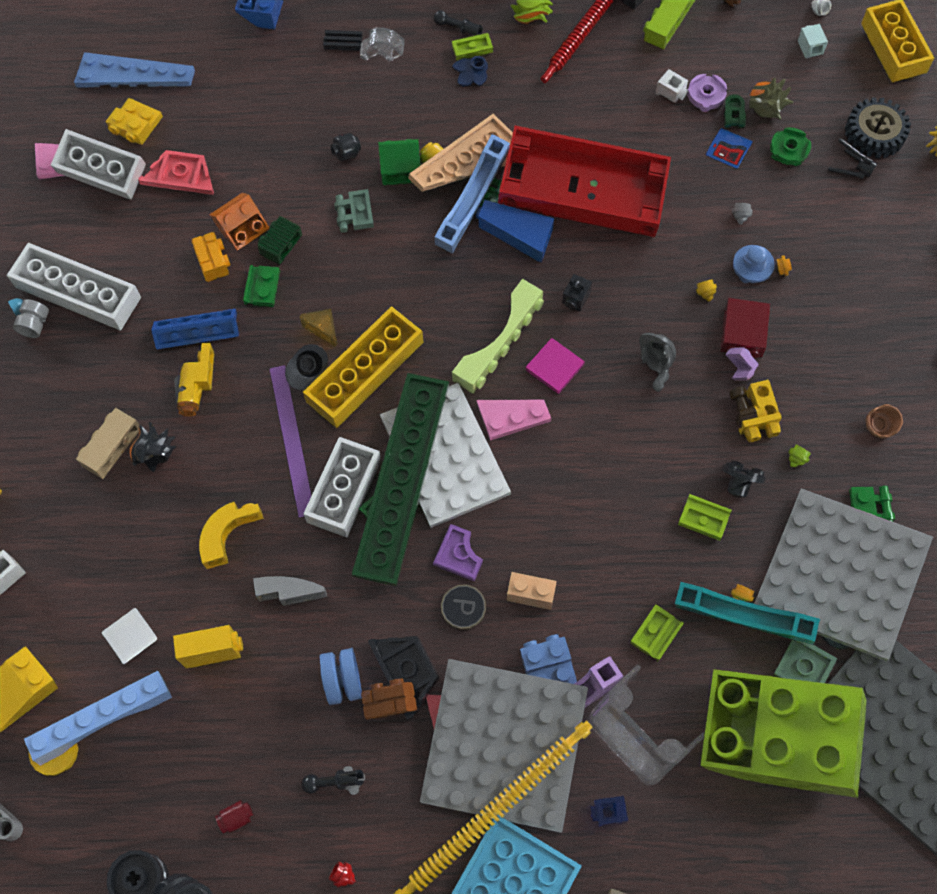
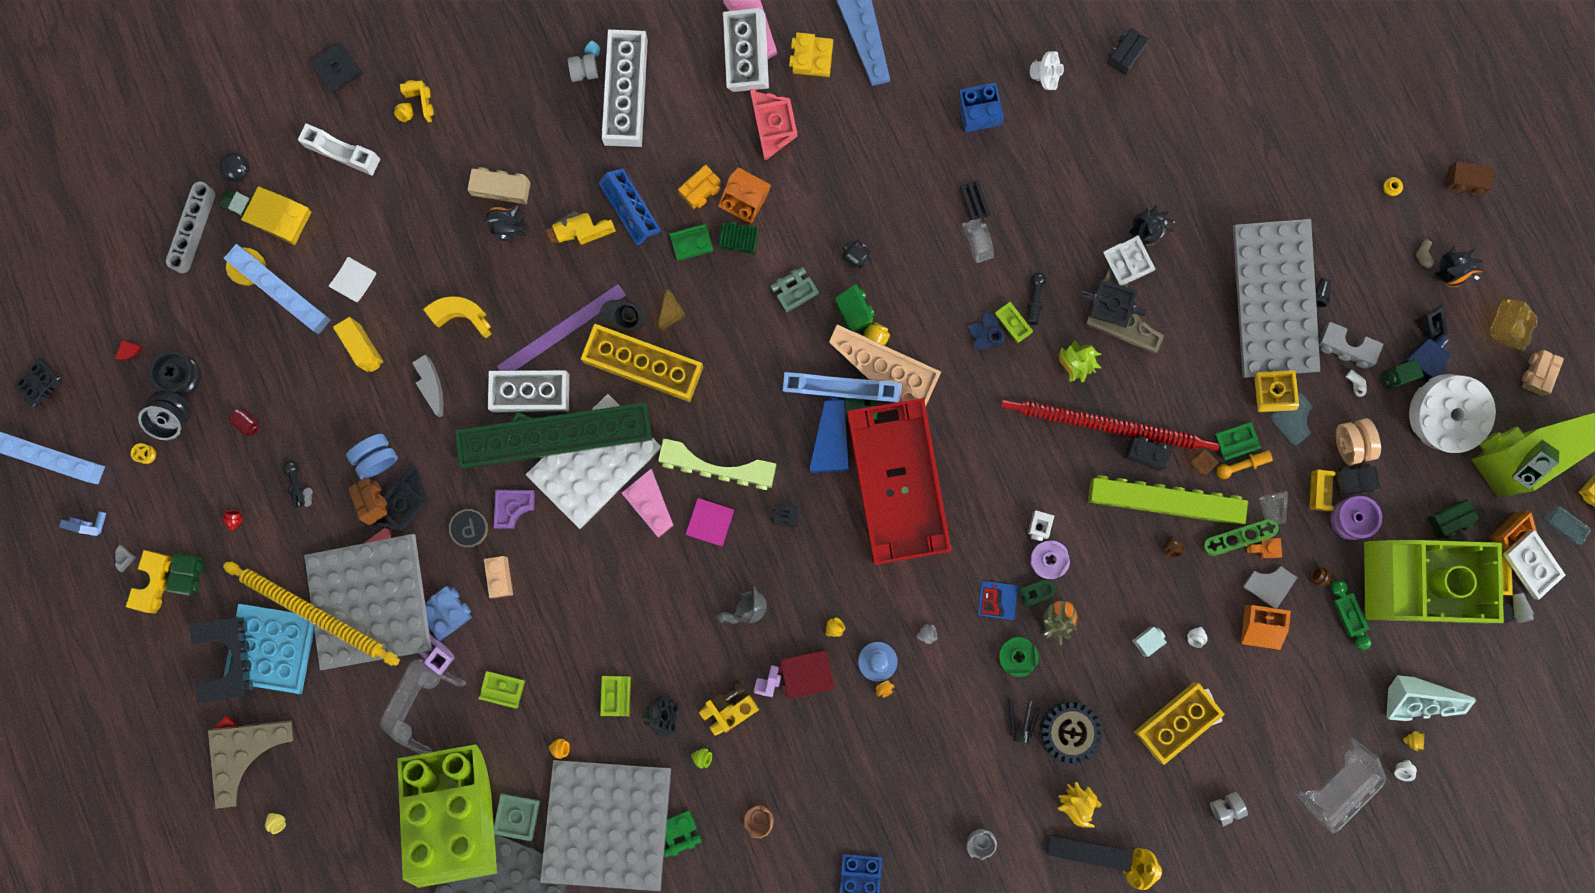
camera: 65 degrees right, 15 degrees up
clear blue brick [590,796,628,827] -> none
teal arch [675,582,820,645] -> none

